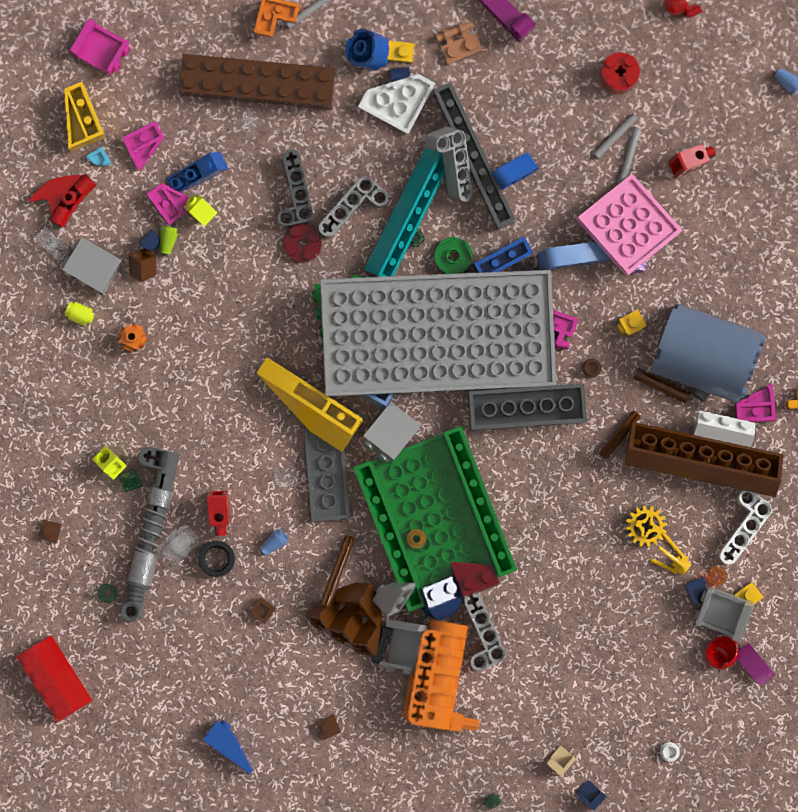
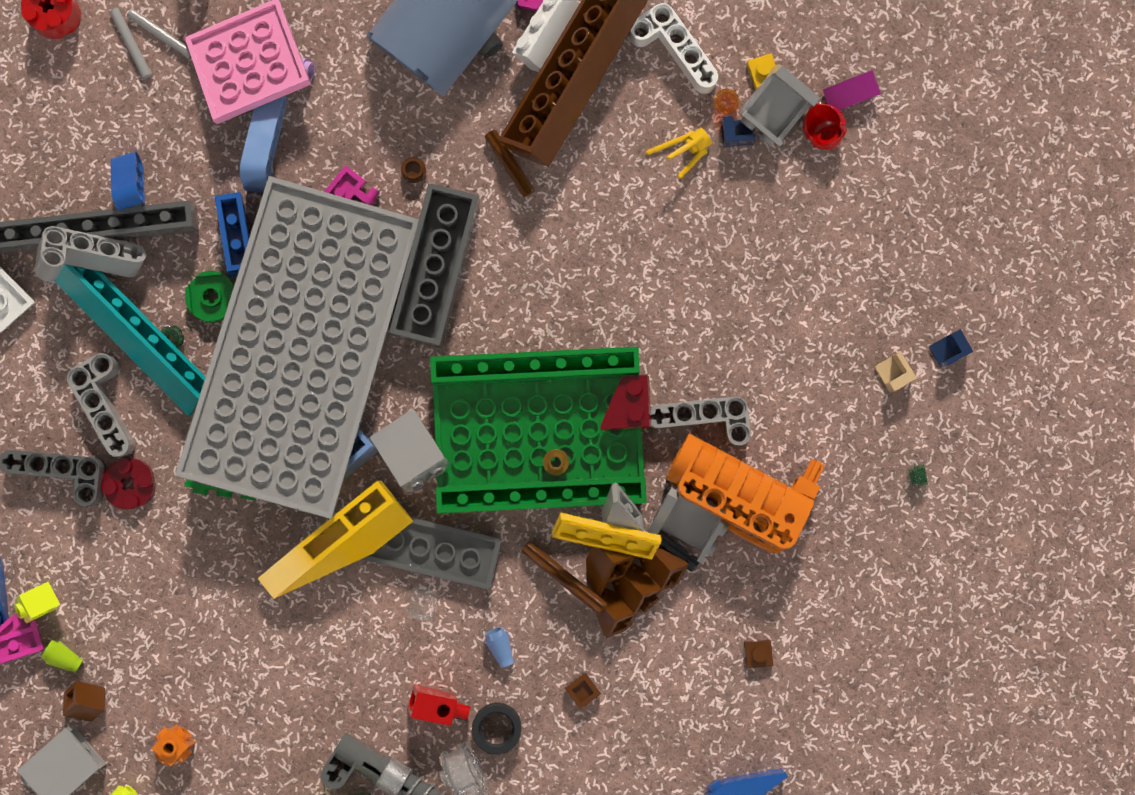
camera: 70 degrees left, 0 degrees up
dark blue brick [139,230,160,252] -> none
dark blue slope [419,576,462,621] -> none
yellow bracket [616,309,647,338] -> none
yellow gear [625,505,667,547] -> none
reddish brown pin [633,368,690,403] -> none
white plate [660,742,680,762] -> none
none -> yellow tile [552,513,661,560]

